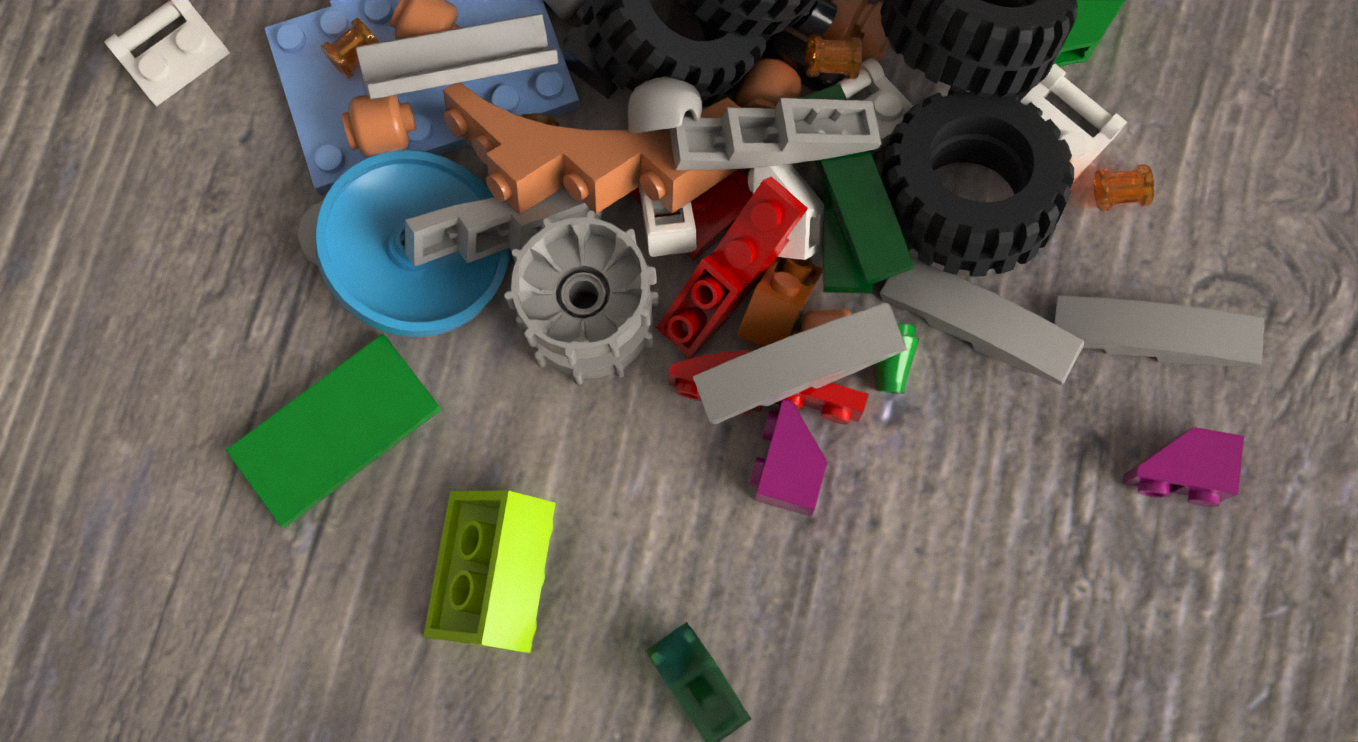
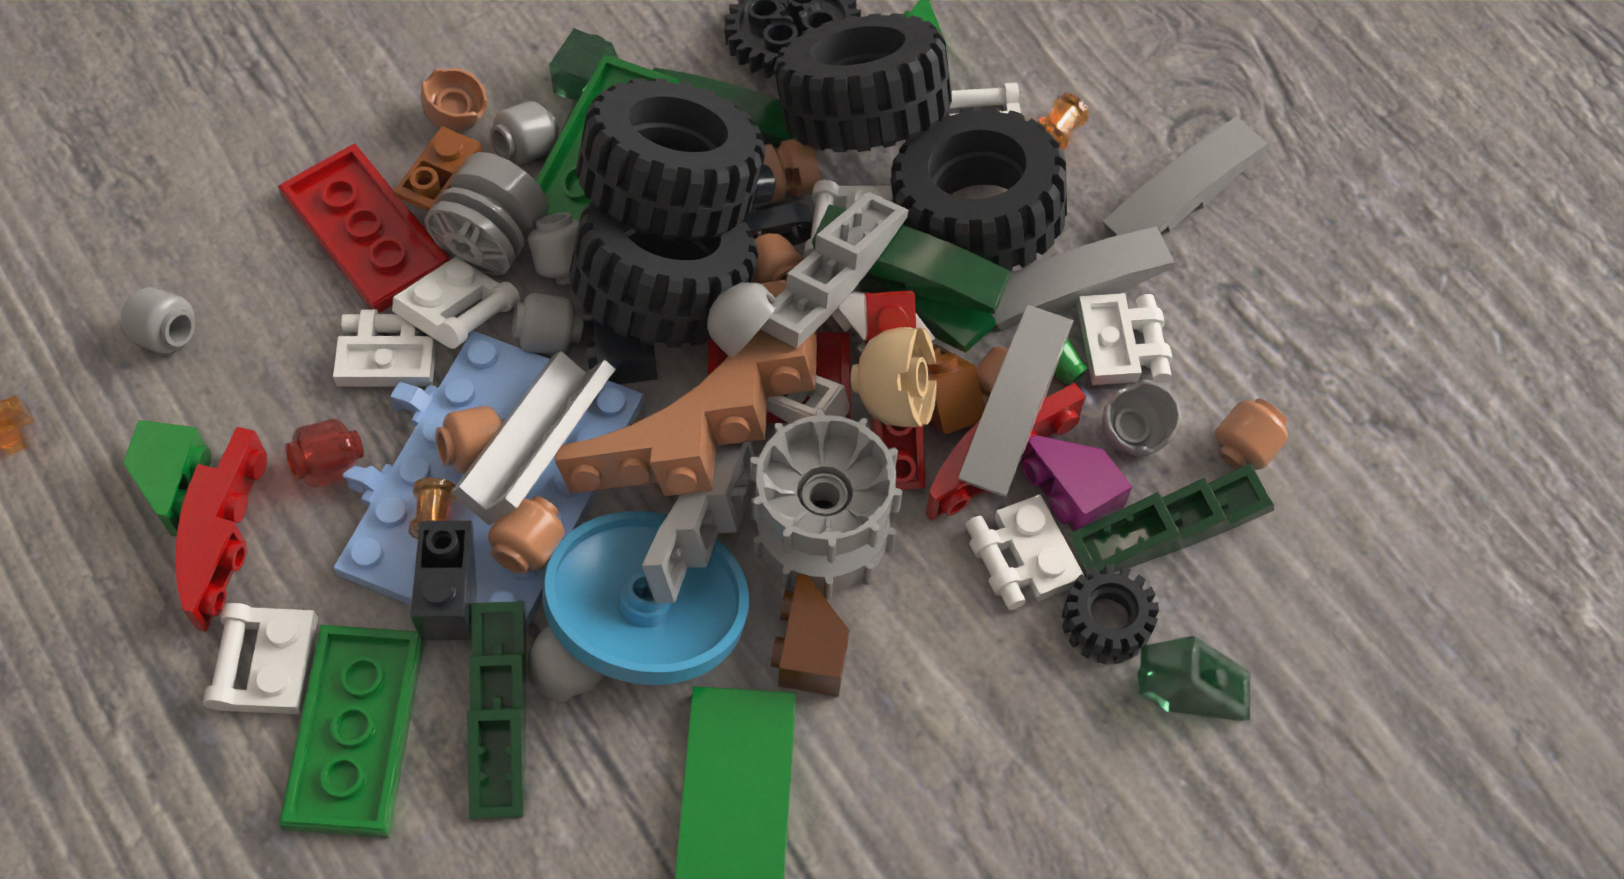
camera: 55 degrees left, 15 degrees down
lime slope [423,490,556,653] -> none
clear orange bush [805,34,862,80] -> none
magenta slope [1123,427,1244,507] -> none
none -> green tile [278,624,425,838]
none -> black slope [410,521,477,641]
none -> dark green slope [467,601,526,819]
none -> reddish brown slope [770,573,850,697]
none -> tan cylinder [851,327,937,427]
none -> white plate [965,494,1084,610]
none -> black tyre [1061,564,1159,664]
none -> dark green slope [1069,463,1274,573]
none -> white plate [1077,293,1172,385]
none -> light grey hair [1101,380,1182,457]
none -> nougat head [1215,398,1288,470]

